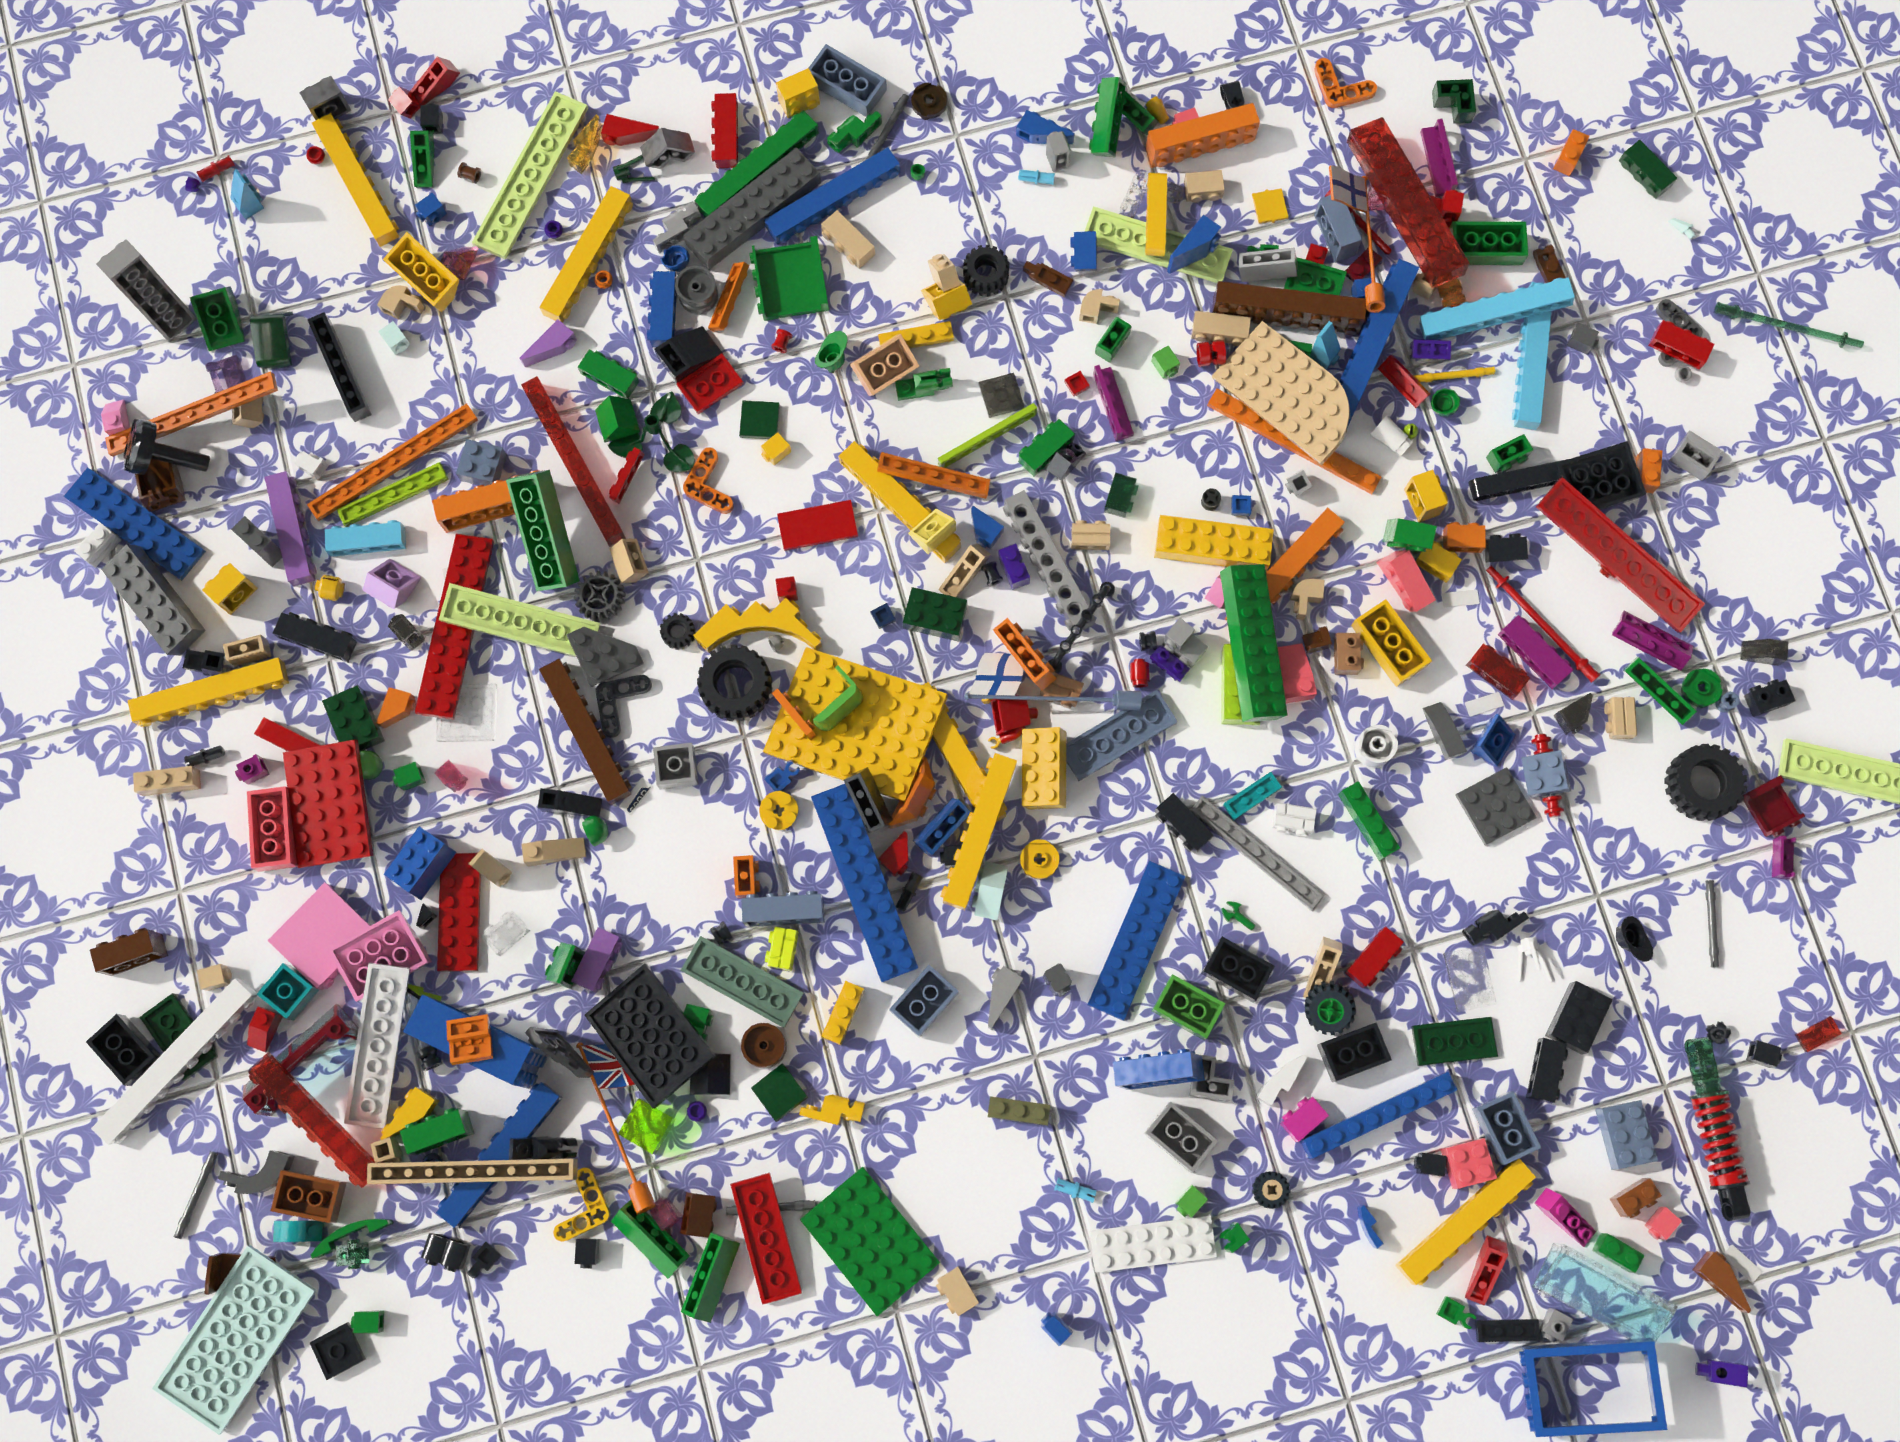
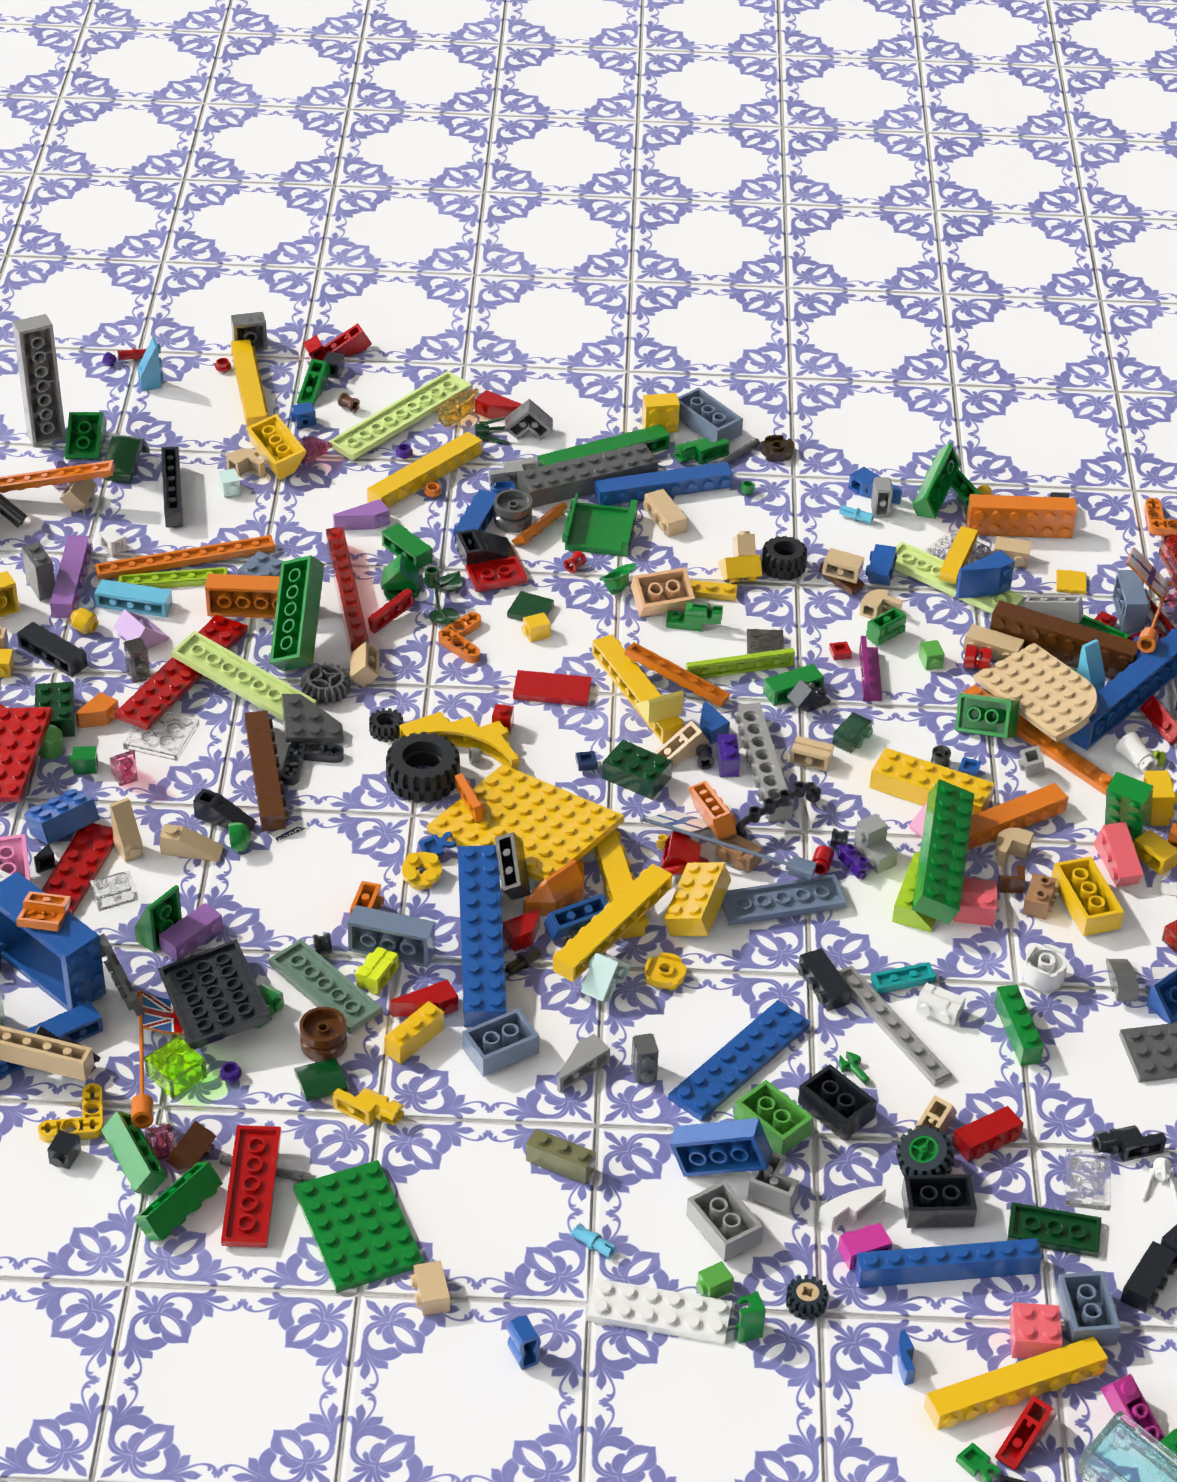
camera: 15 degrees right, 35 degrees down
light grey brick [653,743,698,790] -> none
black slope [690,1053,731,1095] -> none
red brick [711,93,738,168] -> none
bright green piece [813,665,863,731] -> none
black brick [1414,1153,1447,1177] -> none
none -> red slope [390,979,458,1017]
none -> tan brick [822,548,865,583]
none -> green slope [955,693,1020,738]

